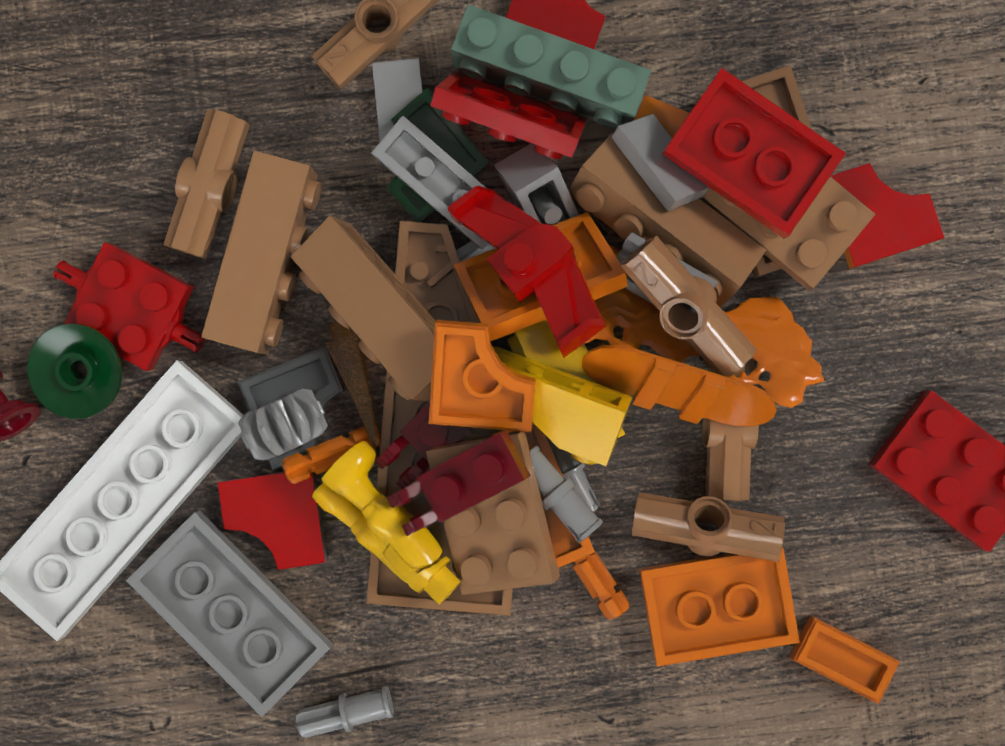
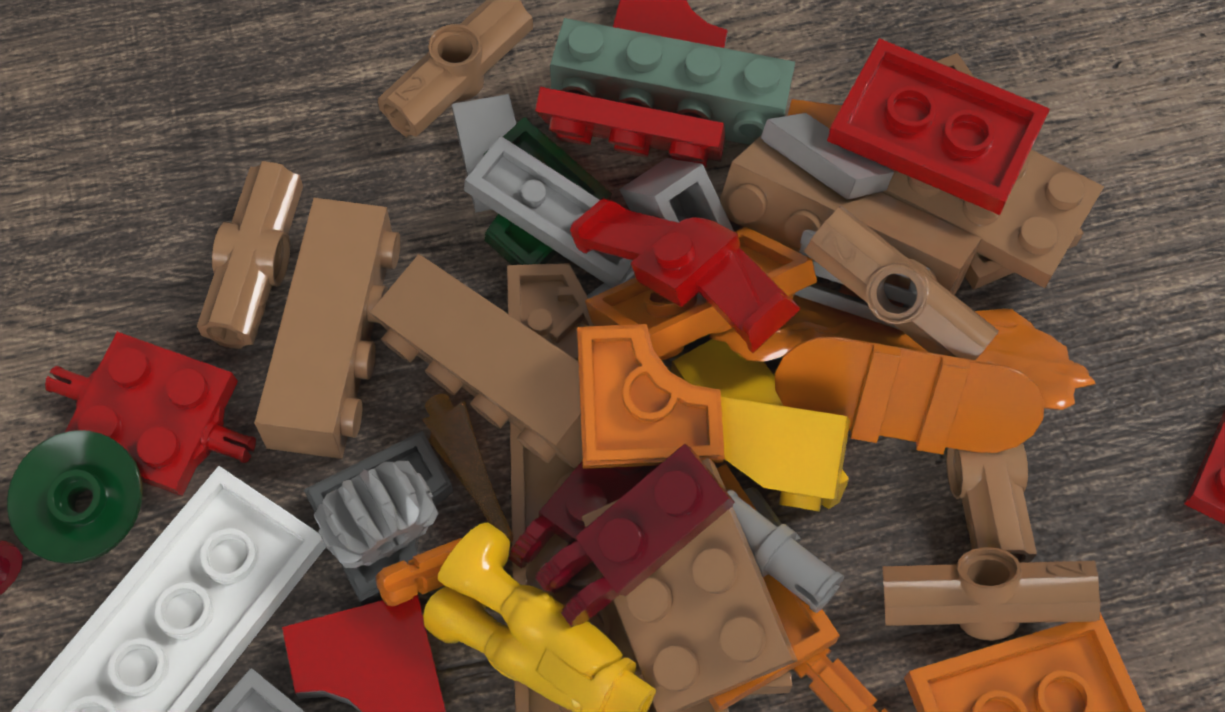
camera: 10 degrees left, 25 degrees down
red tile [830,163,945,269] -> none

